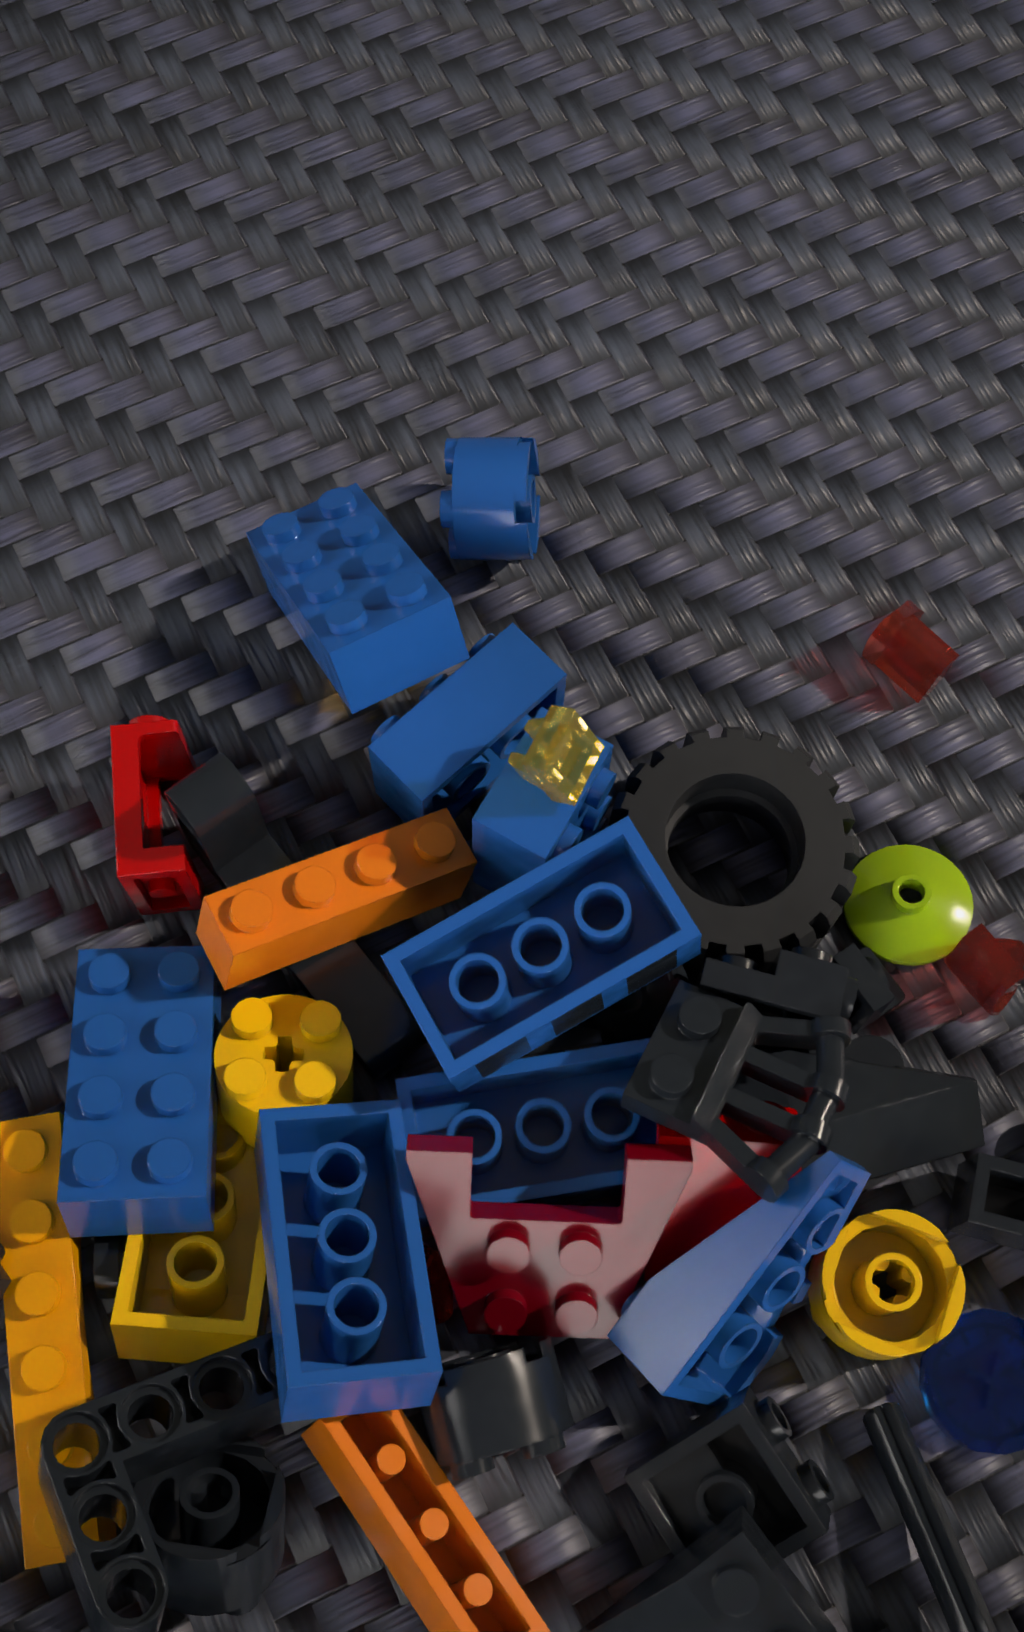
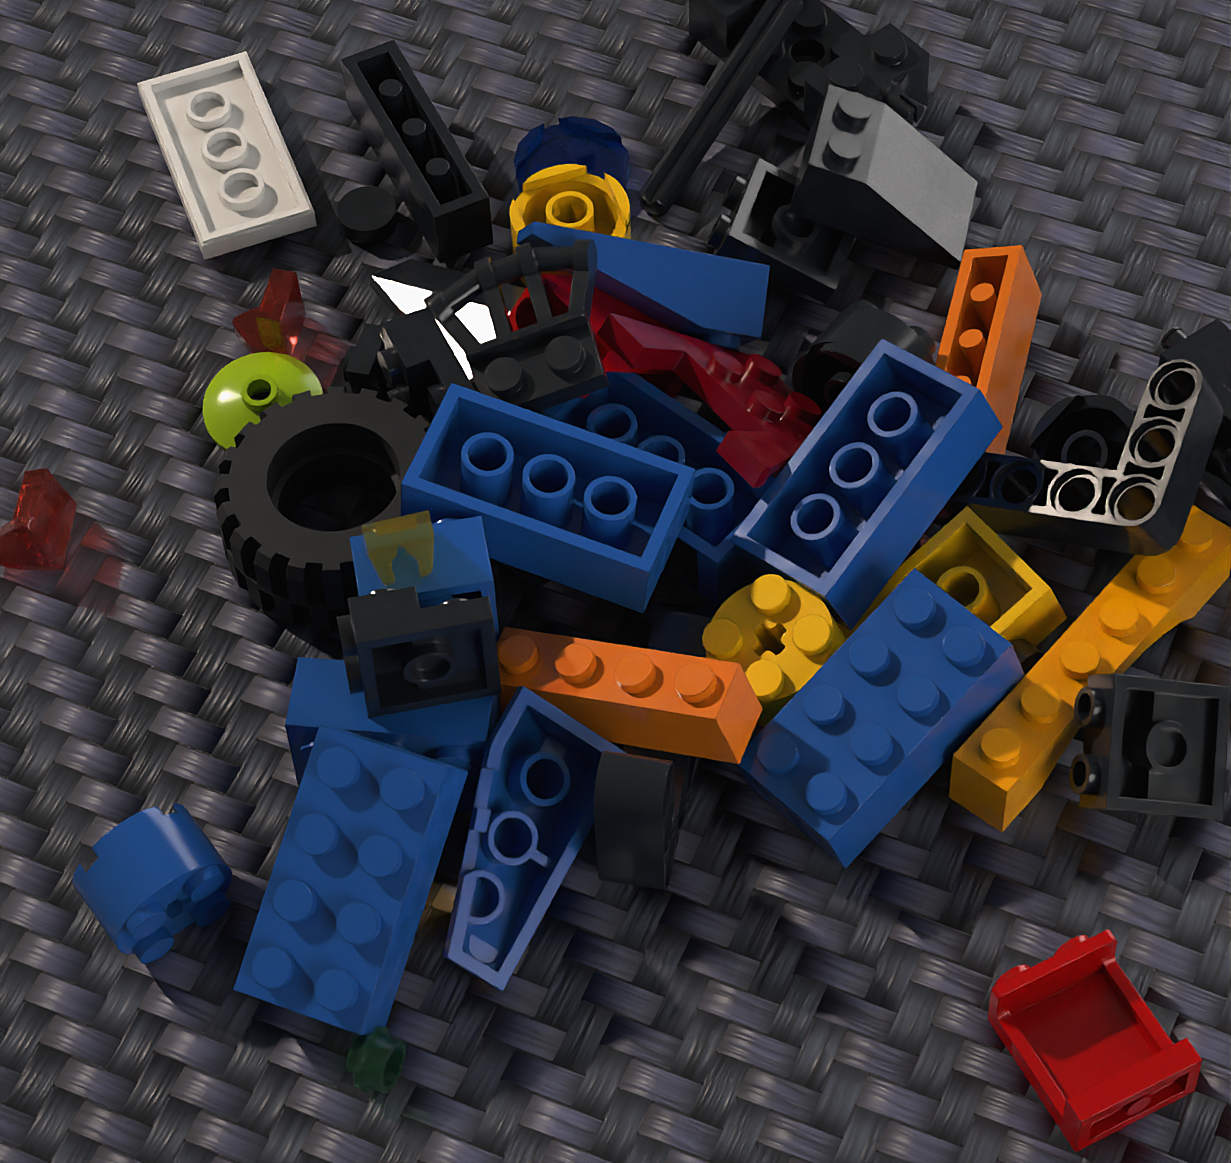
camera: 125 degrees left, 15 degrees down
red panel [110,715,205,915] -> none
none -> black plate [337,586,502,718]
none -> clear green plate [346,1026,406,1094]
none -> blue wedge [443,686,627,991]

